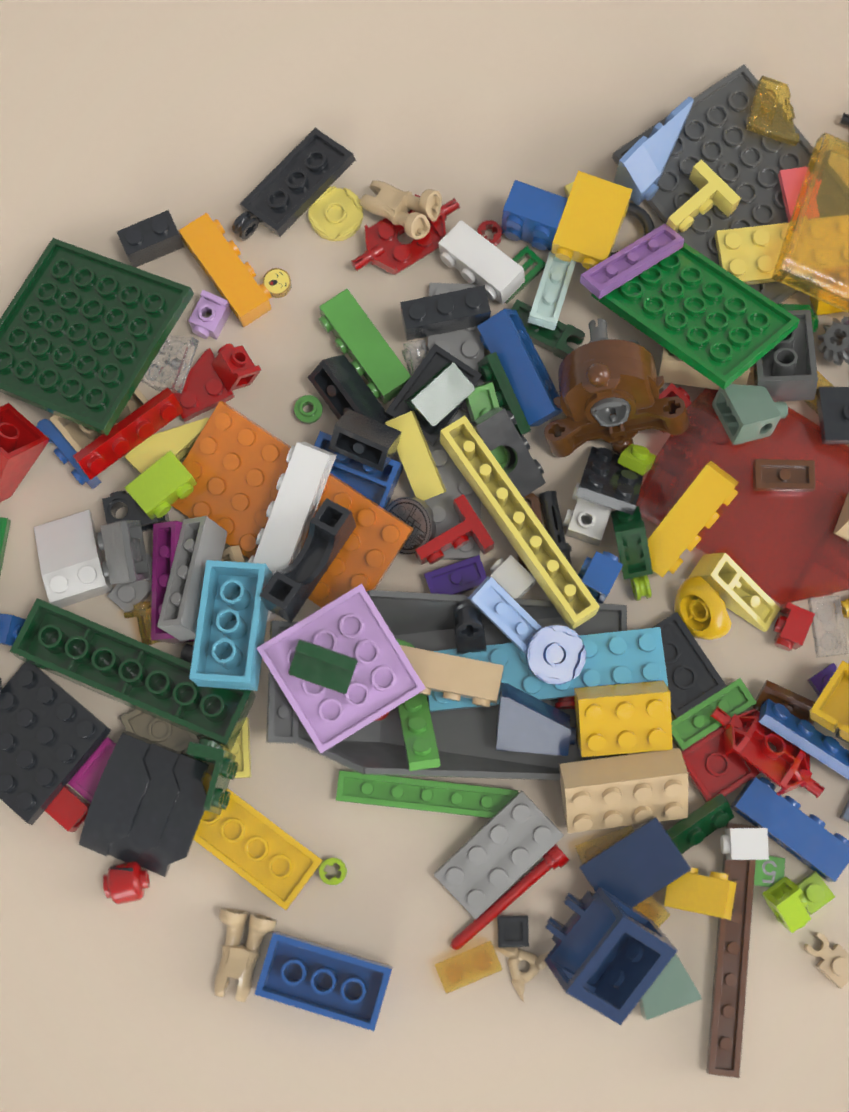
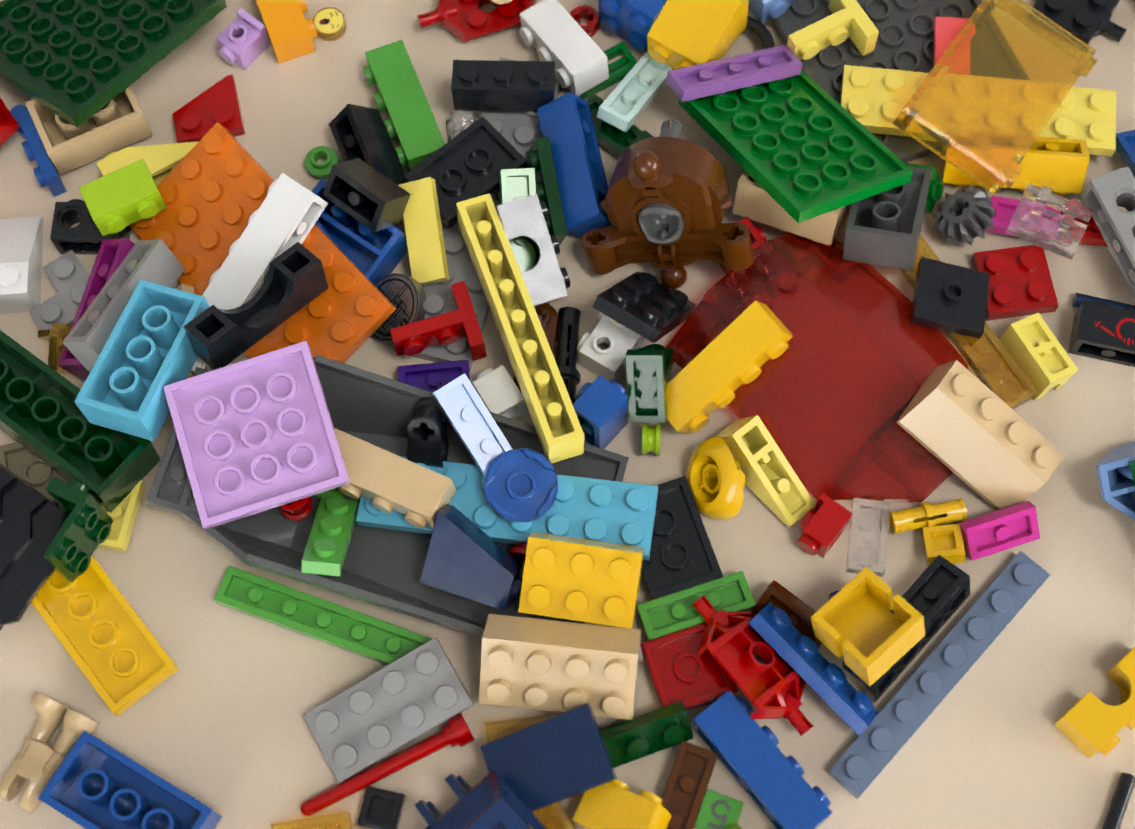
camera: 15 degrees right, 10 degrees down
red plate [73,387,184,480] -> none
dark grey slope [97,520,150,585] -> none
clear bracket [141,334,199,393] -> none
red brick [212,343,261,392] -> none
dark green panel [288,639,358,694] -> none
lime bush [319,858,347,885] -> none
panel [404,362,475,426] -> none
lime plate [617,443,657,476] -> none
sand green torso [712,384,788,445] -> none
white brick [720,828,769,860] -> none
reddish brown plate [753,459,816,492] -> none

